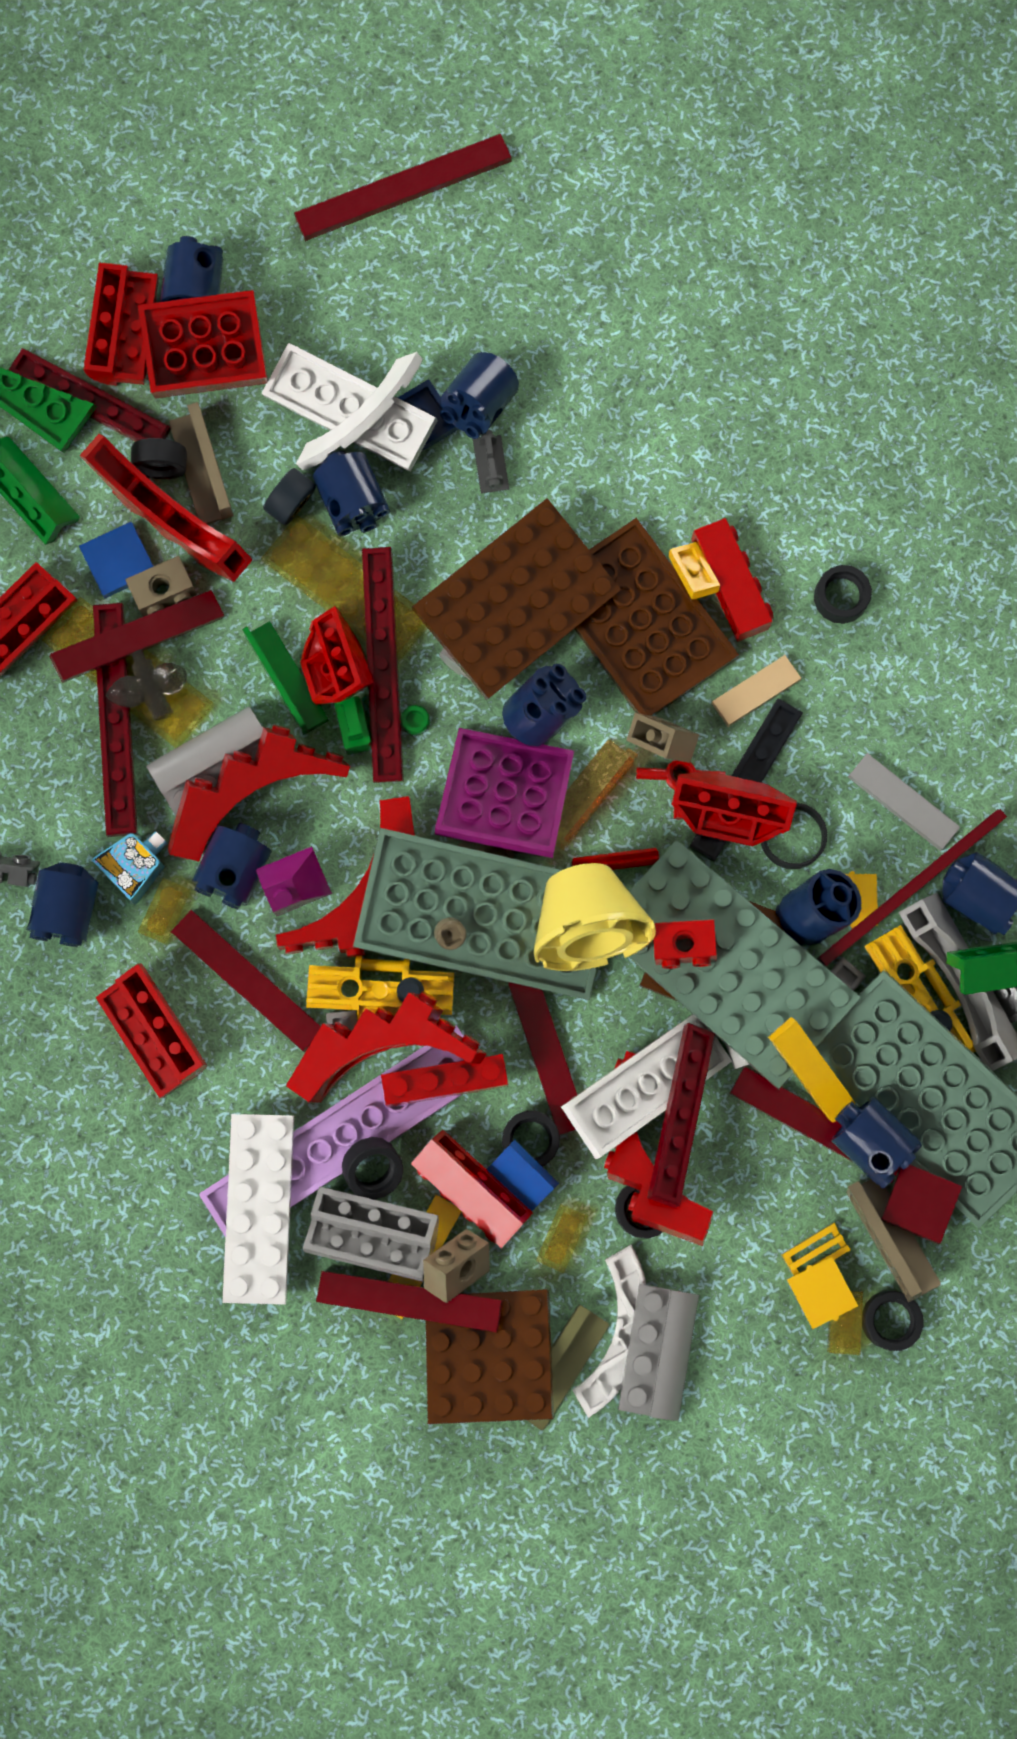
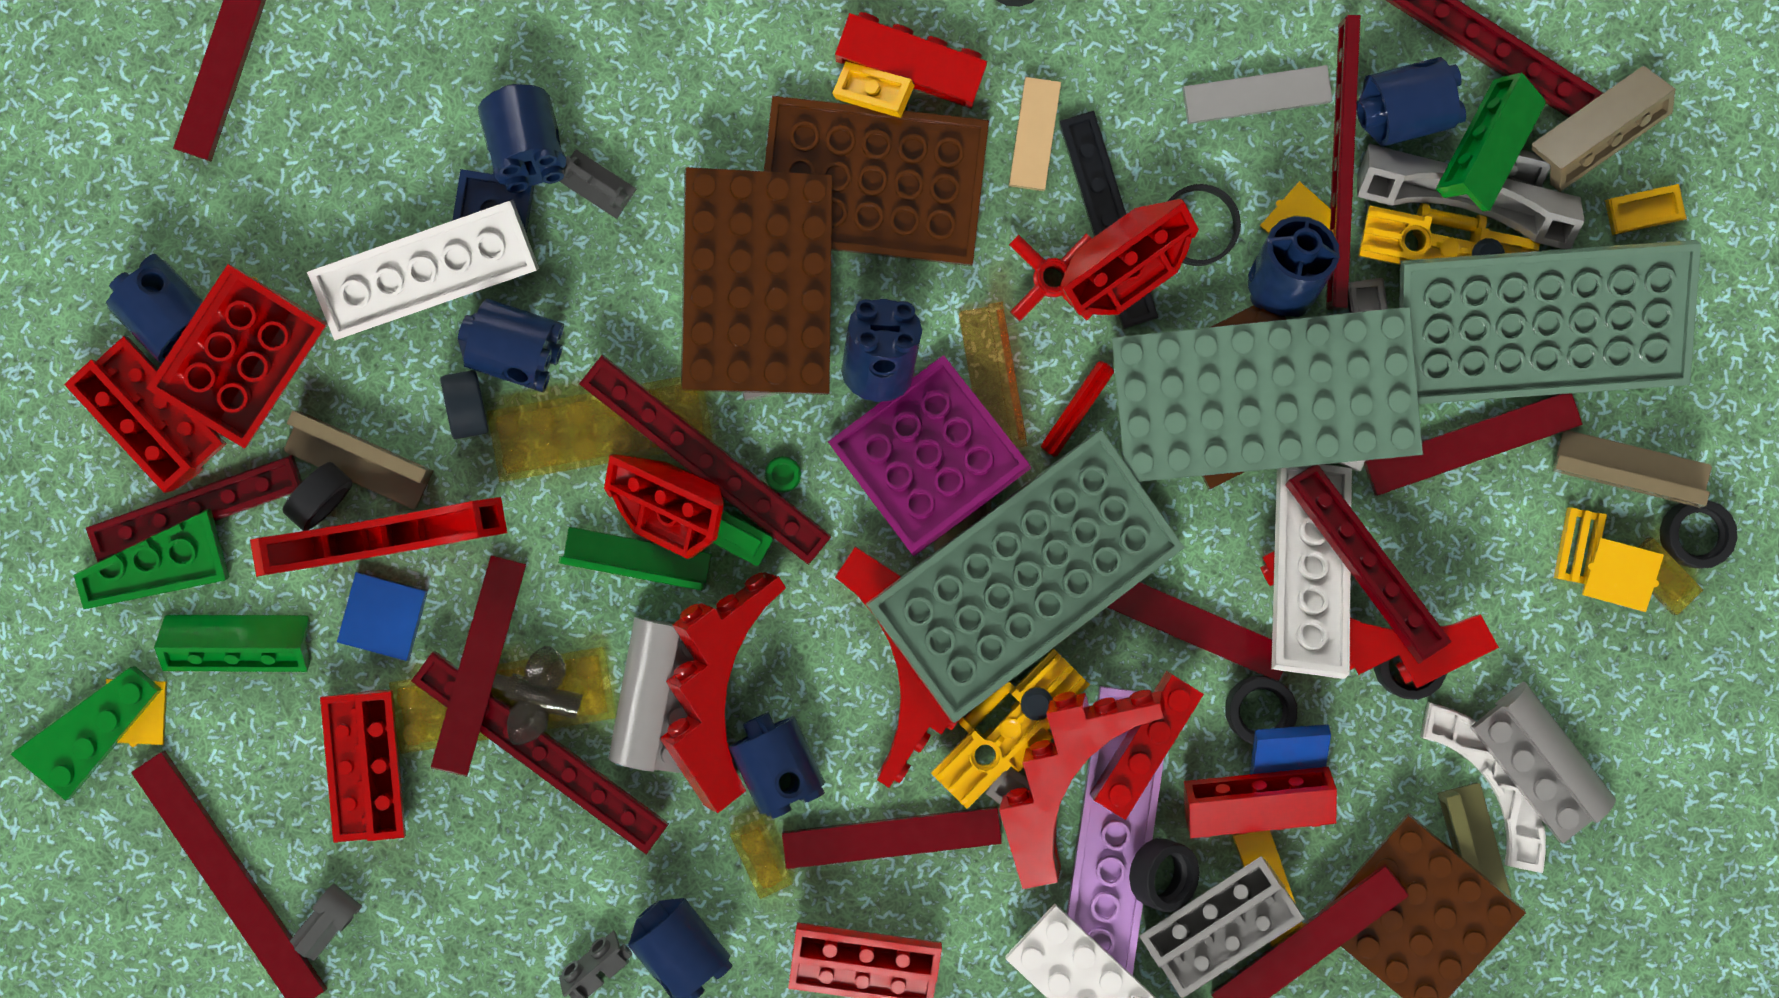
camera: 45 degrees left, 10 degrees up
torso [92,831,168,904] -> none
dark tan brick [125,555,197,617] -> none
magenta slope [256,846,332,917] -> none
white tile [296,352,423,470] -> none
dark tan brick [423,1229,490,1303] -> none
dark tan tile [434,917,466,950] -> none
light yellow cone [534,863,656,971] -> none
clear yellow plate [535,1204,588,1273] -> none
dark tan brick [626,712,700,763] -> none
red brick [653,919,717,969] -> none
yellow tile [768,1017,855,1123] -> none
dark blue cylinder [831,1097,923,1188] -> none
dark red tile [881,1165,962,1245] -> none

